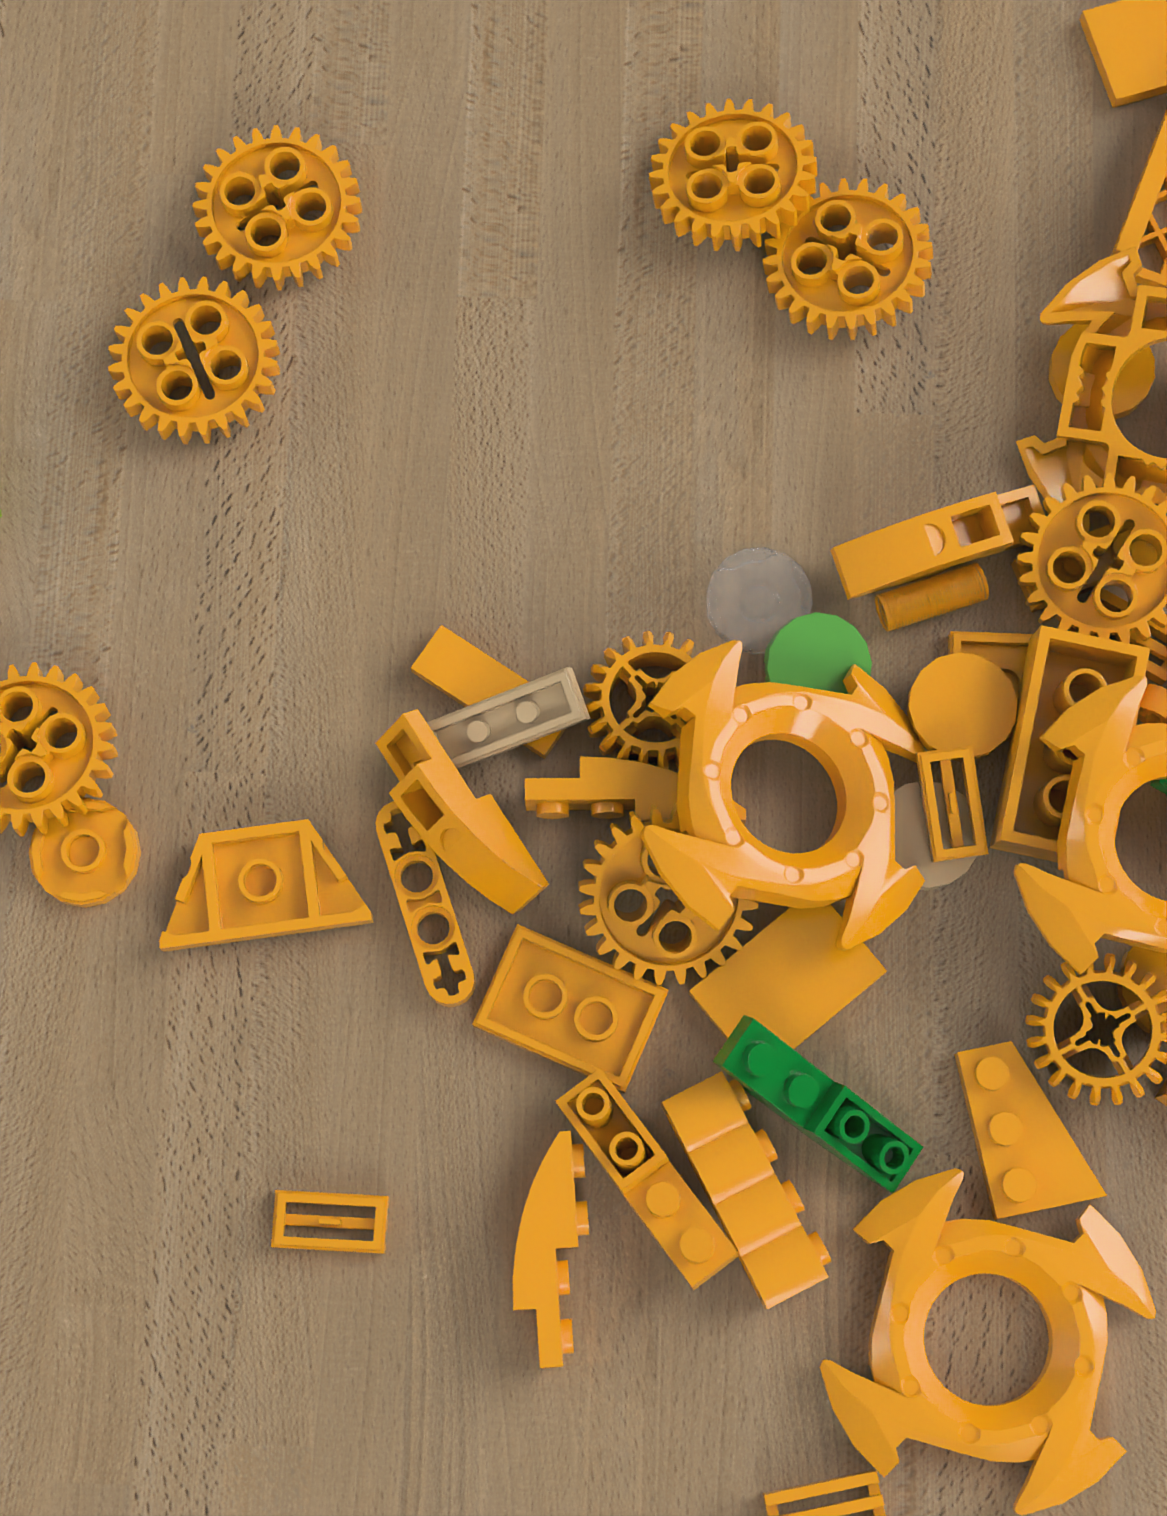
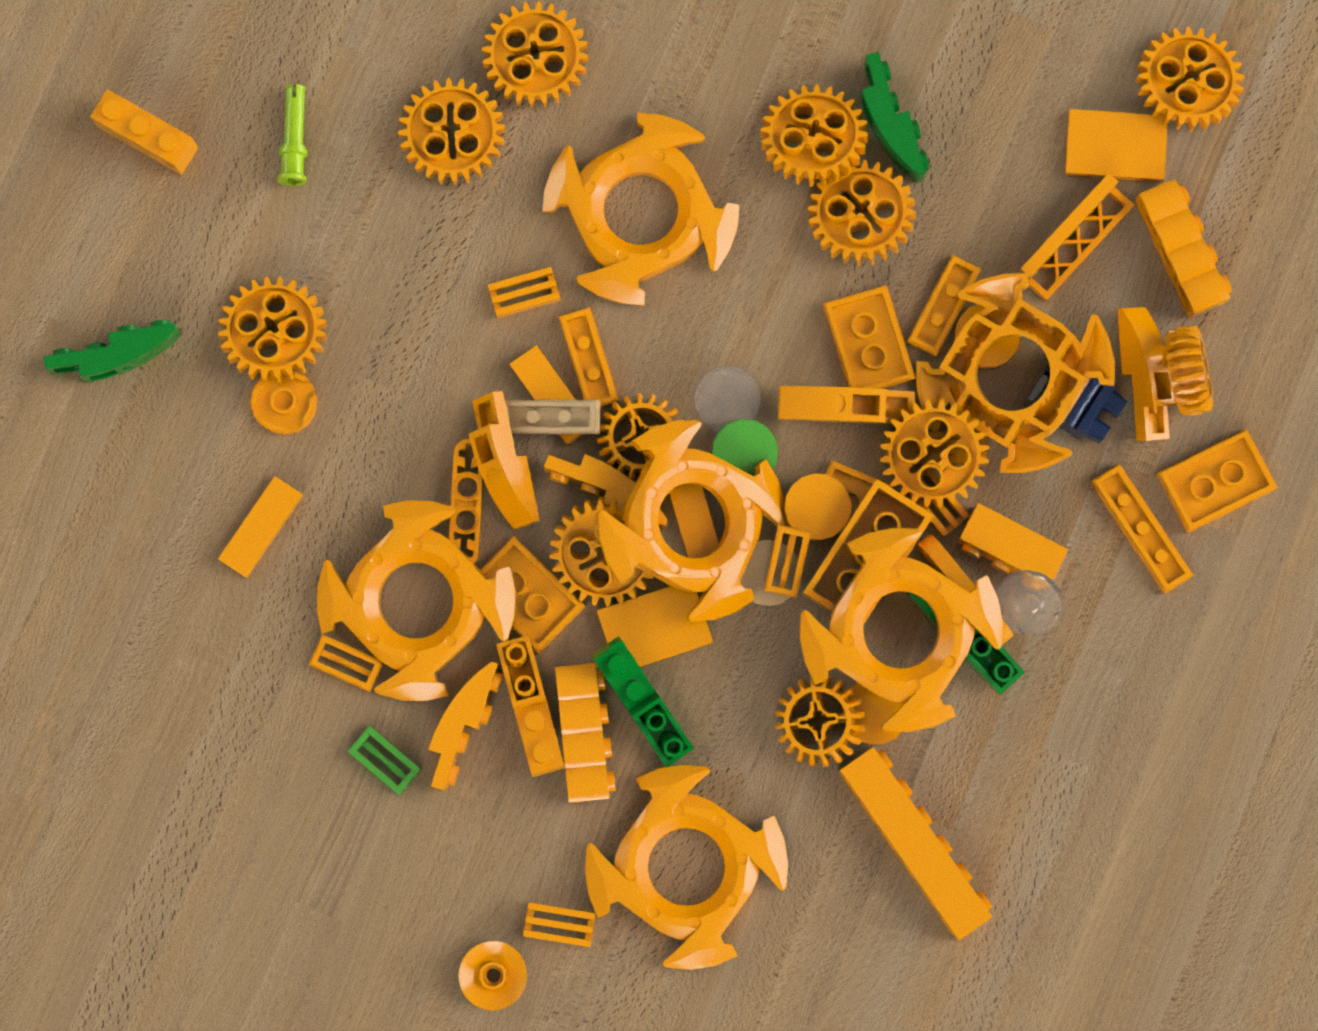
camera: 20 degrees right, 5 degrees up
light orange wing [159,819,374,952] -> none
light orange piece [875,562,989,632] -> none
light orange wing [954,1041,1107,1220] -> none
none -> light orange tile [218,476,304,578]
none -> light orange piece [317,500,516,701]
none -> bright green tile [347,725,422,796]
none -> light orange tile [488,267,561,319]
none -> light orange piece [542,113,739,306]
none -> light orange tile [558,307,619,408]
none -> light orange tile [669,484,719,558]
none -> light orange tile [823,285,916,389]
none -> green slope [860,52,929,183]
none -> light orange tile [907,254,982,358]

